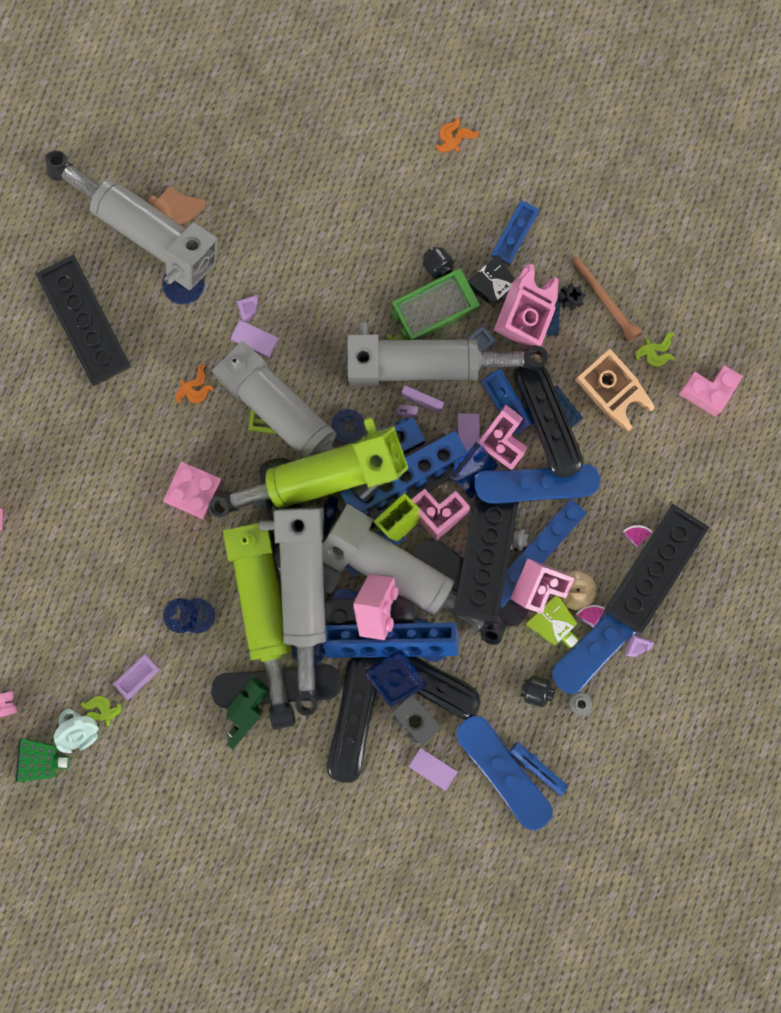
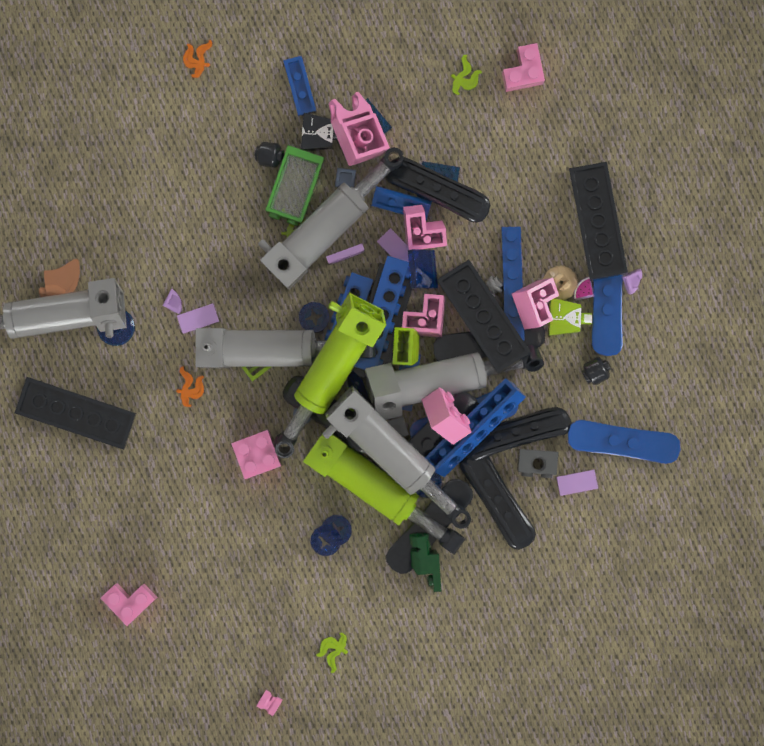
camera: 45 degrees left, 5 degrees up
green torso [15,738,70,782] -> none
light aqua tile [53,709,99,753] -> none
lavender tile [113,654,160,700] -> none
clear blue tile [364,649,426,708] -> none
lavender tile [396,405,418,418] -> none
blue piece [475,464,600,504] -> none
blue pin [510,741,569,796] -> none
black gear [557,283,586,311] -> none
light grey plate [570,693,592,715] -> none
nougat piece [572,257,642,342] -> none
light nougat brick [574,349,655,432] -> none
dark pink tile [622,525,653,547] -> none

